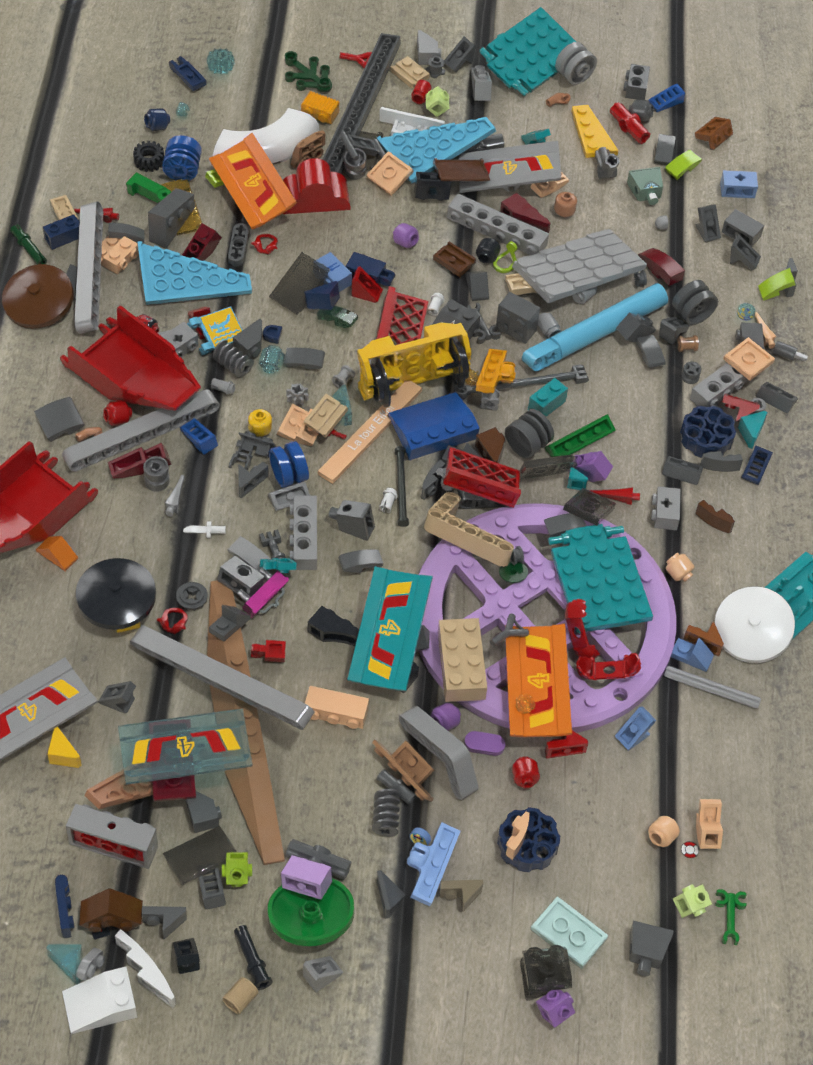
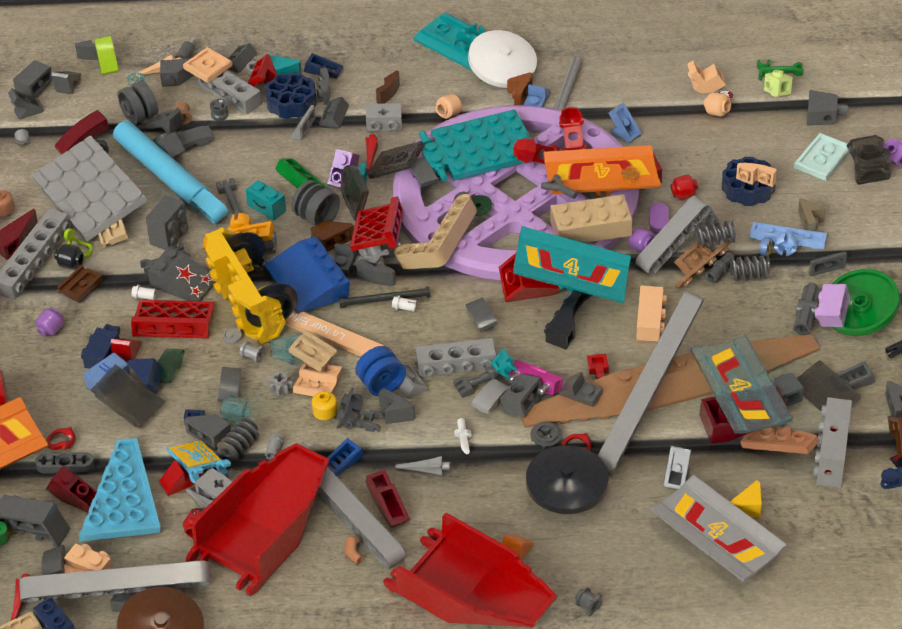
camera: 90 degrees left, 10 degrees down
dark grey slope [34,397,85,442] -> none
red head [103,401,132,426] -> none
flat silver wheel [143,456,170,492] -> none
lime brick [222,852,252,887] -> none
dark grey torso [329,500,375,541] -> none
dark grey slope [465,271,489,301] -> none
none -> light grey slope [290,105,316,141]
none -> flat silver piece [695,220,736,248]

